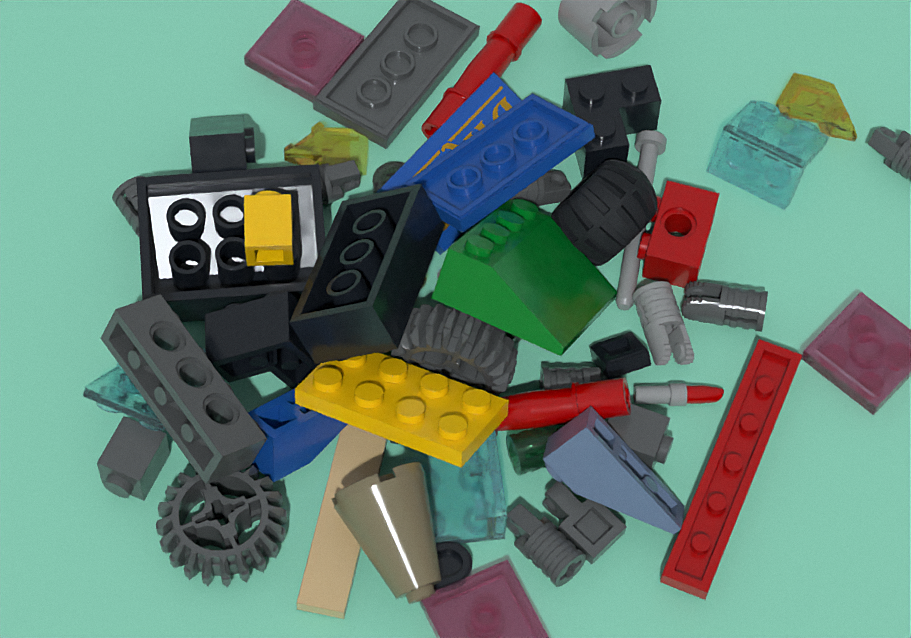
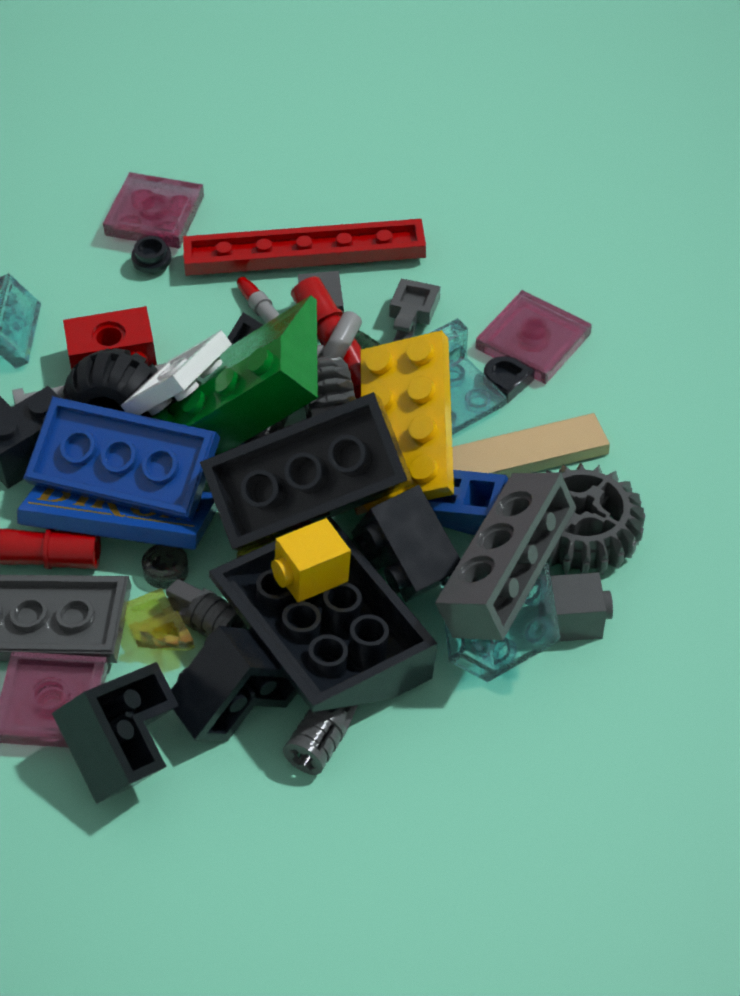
camera: 115 degrees left, 10 degrees down
dark tan cone [331,462,442,604] -> none
dark grey hinge [506,504,586,587] -> none
sand blue slope [543,406,684,534] -> none
light grey hinge [632,281,694,366] -> none
dark grey hinge [681,281,768,332] -> none
none -> black brick [52,662,179,804]
none -> white plate [121,330,232,416]
none -> black plate [131,236,172,273]
none -> light grey arm [317,311,362,359]

